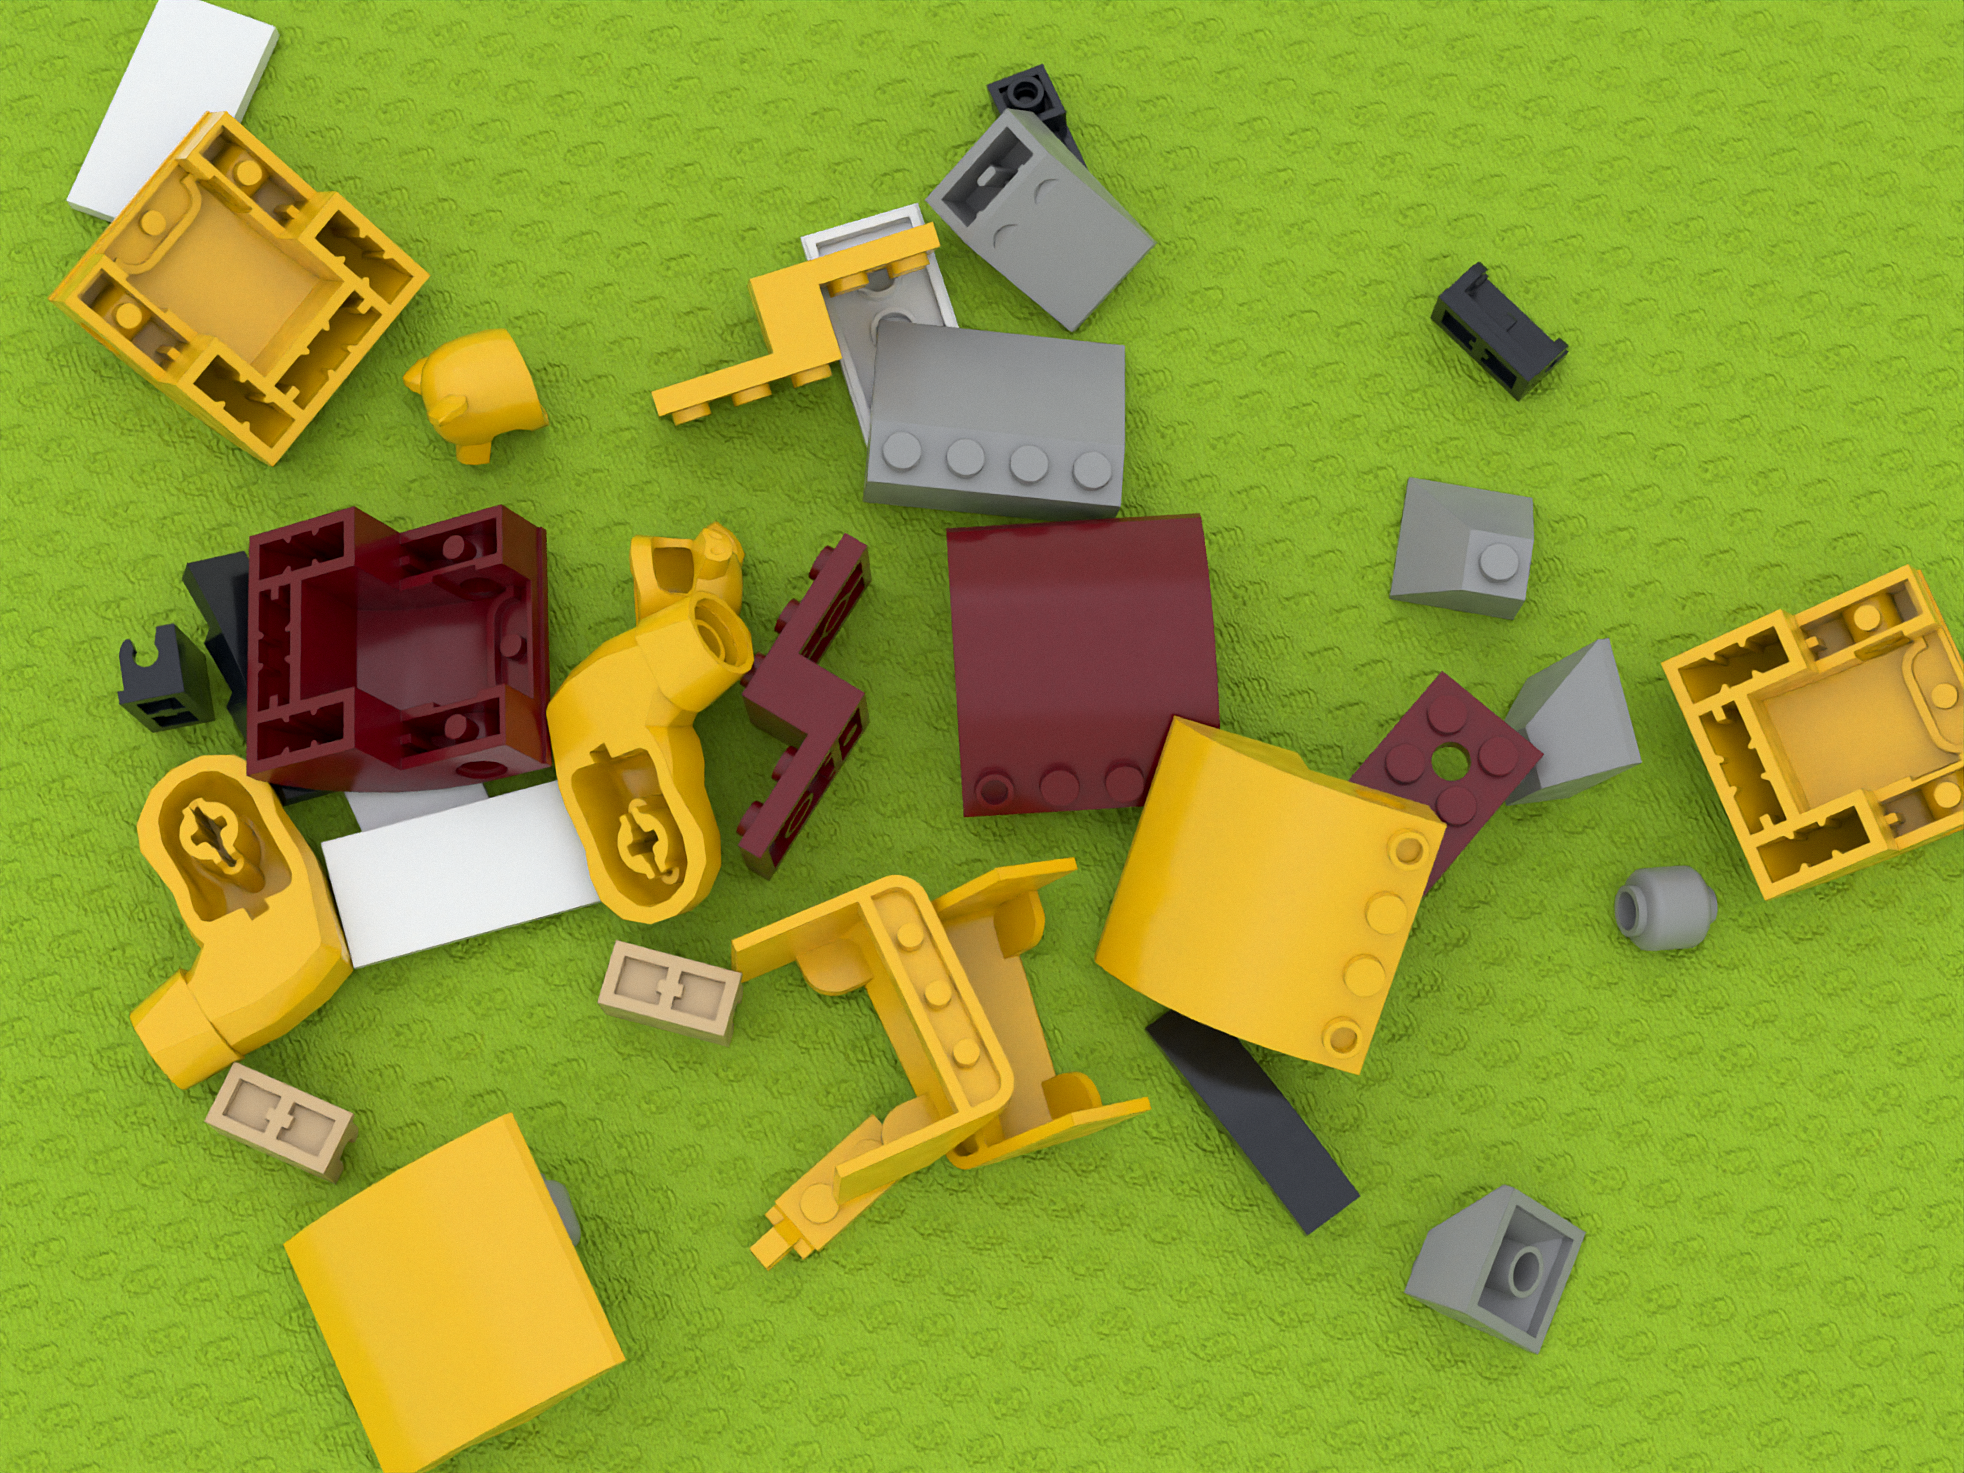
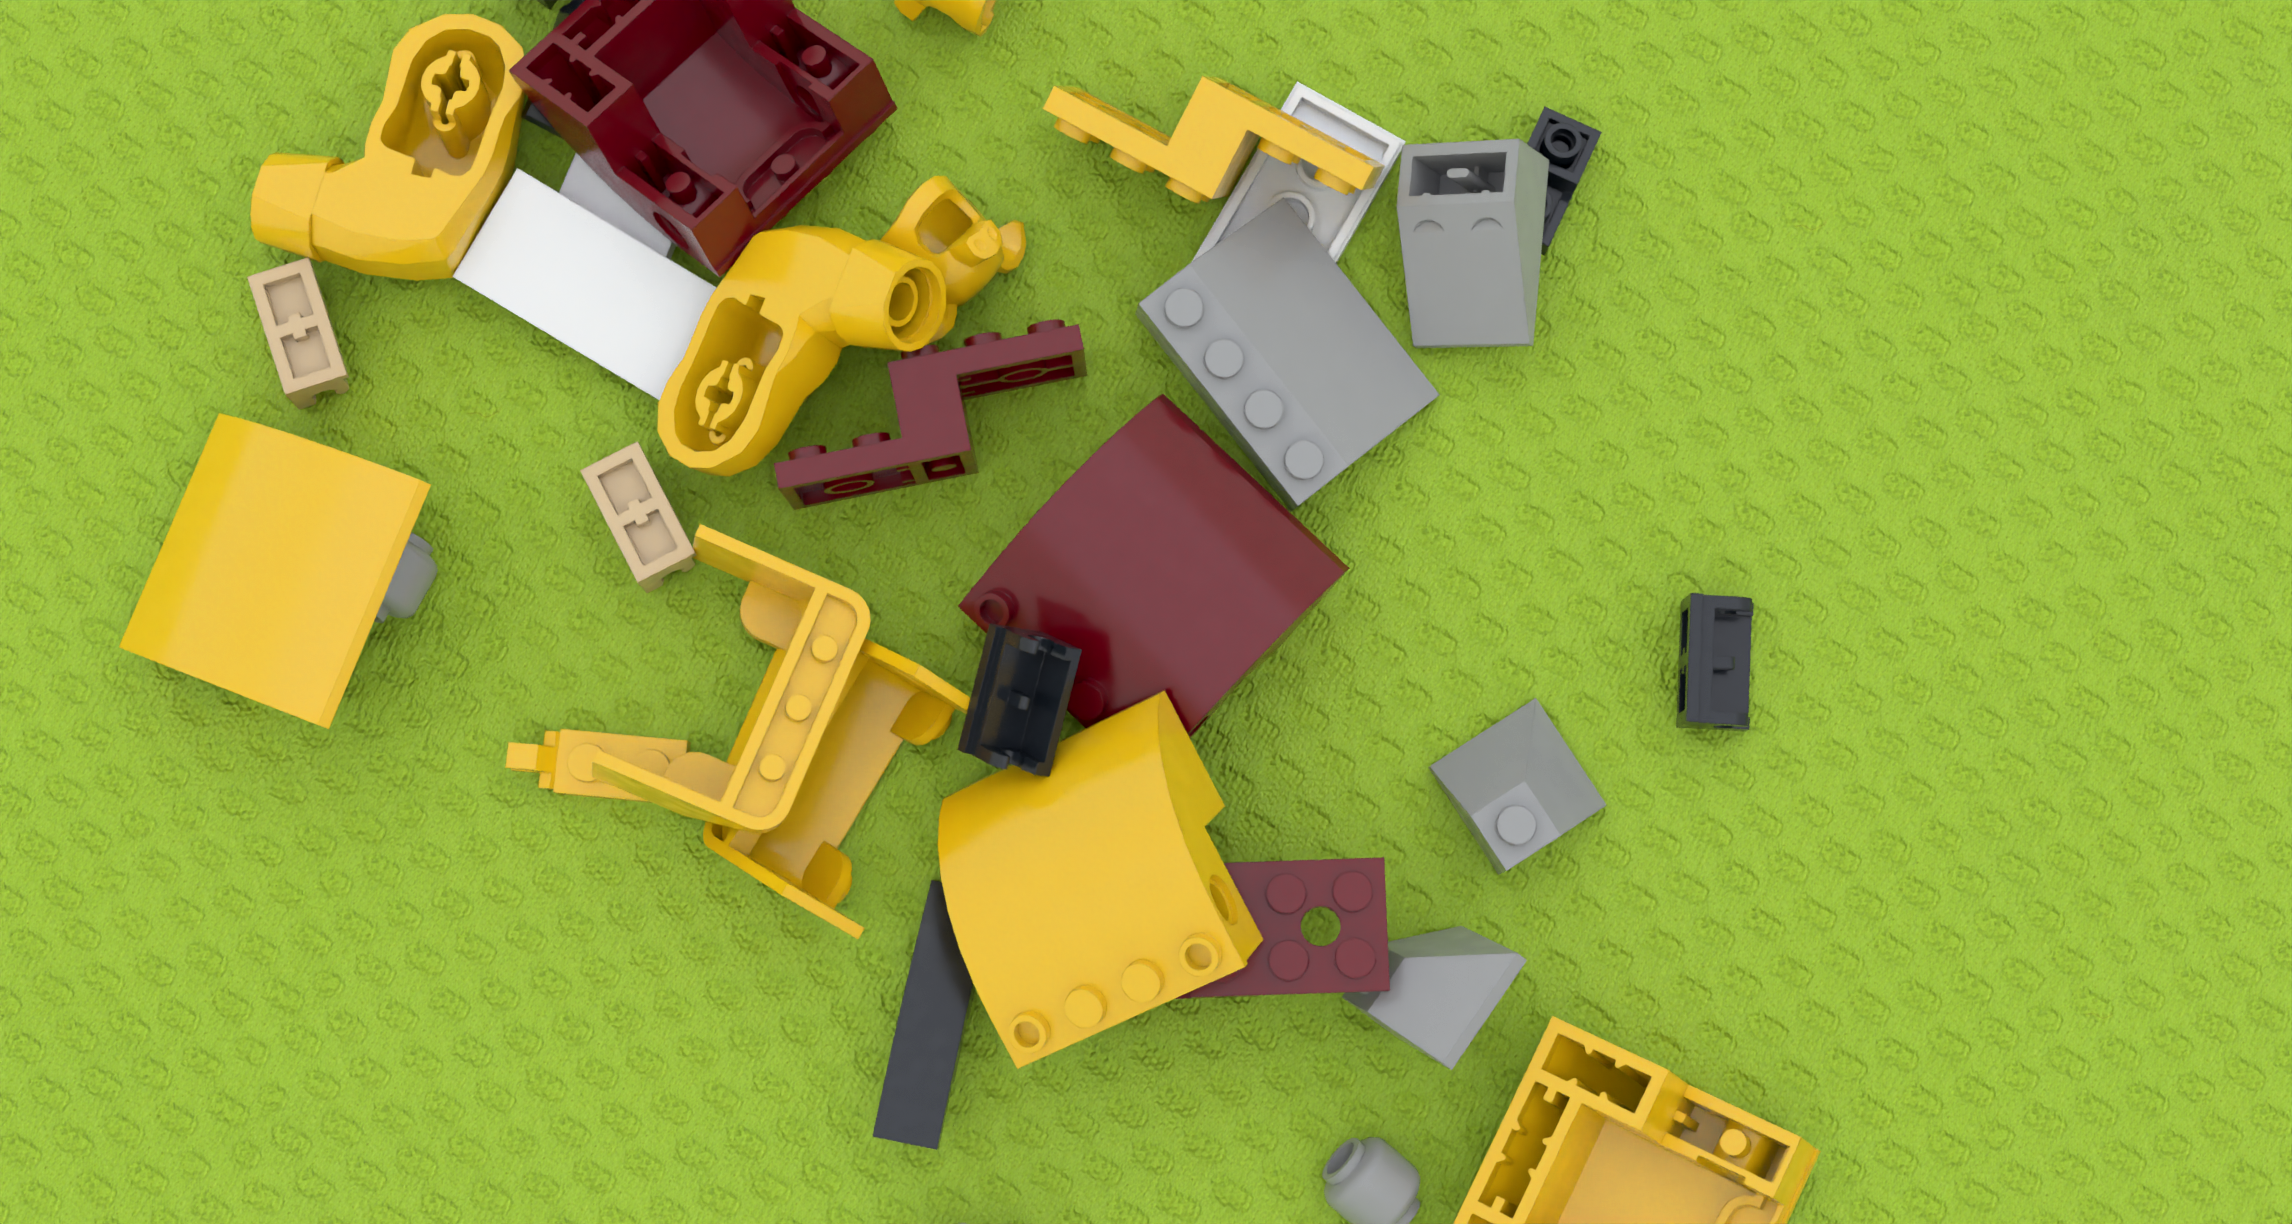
camera: 50 degrees right, 5 degrees up
none -> black hinge [957,623,1082,777]

